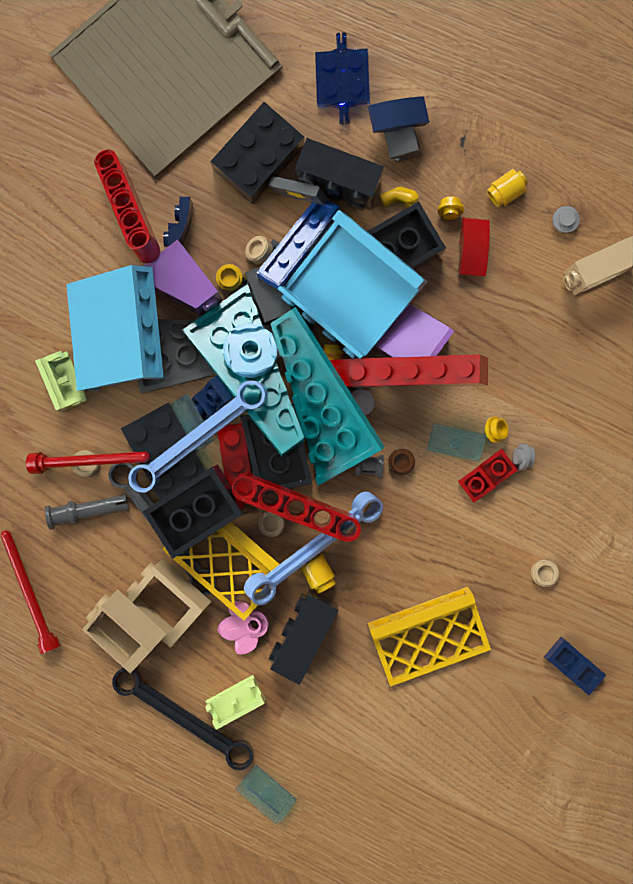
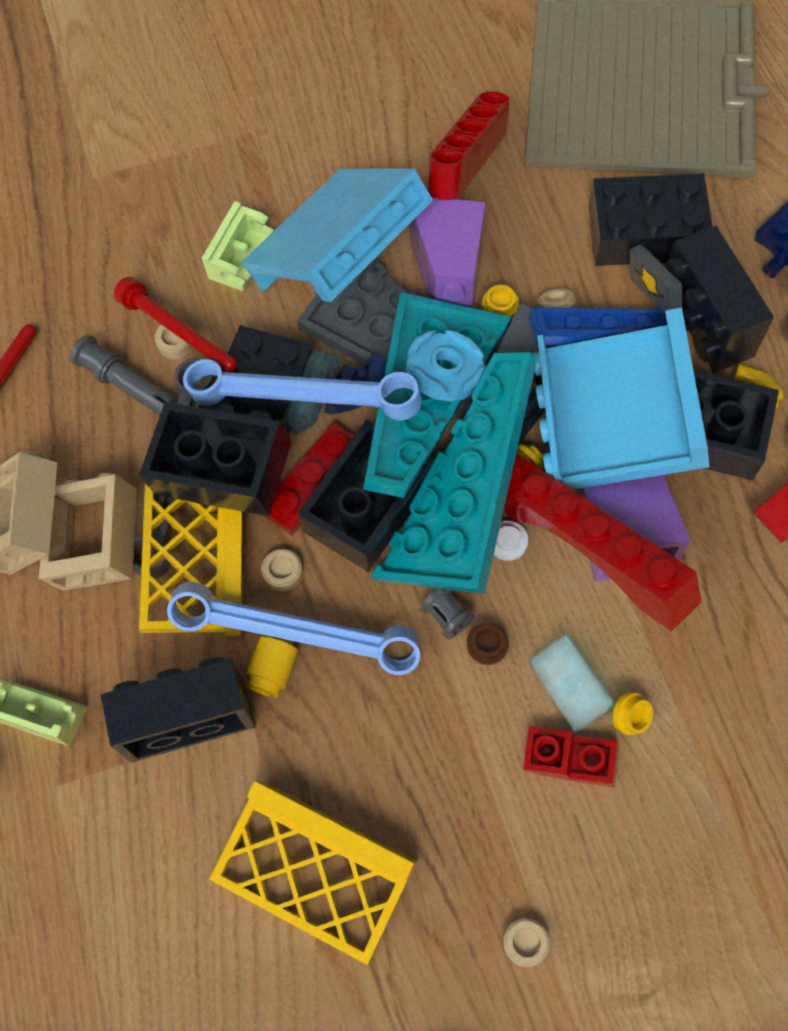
camera: 50 degrees right, 20 degrees down
dark blue slope [163,196,193,247] -> none
bright pink plate [217,600,269,654] -> none
red beam [232,473,361,542] -> none
light grey plate [512,443,535,470] -> none

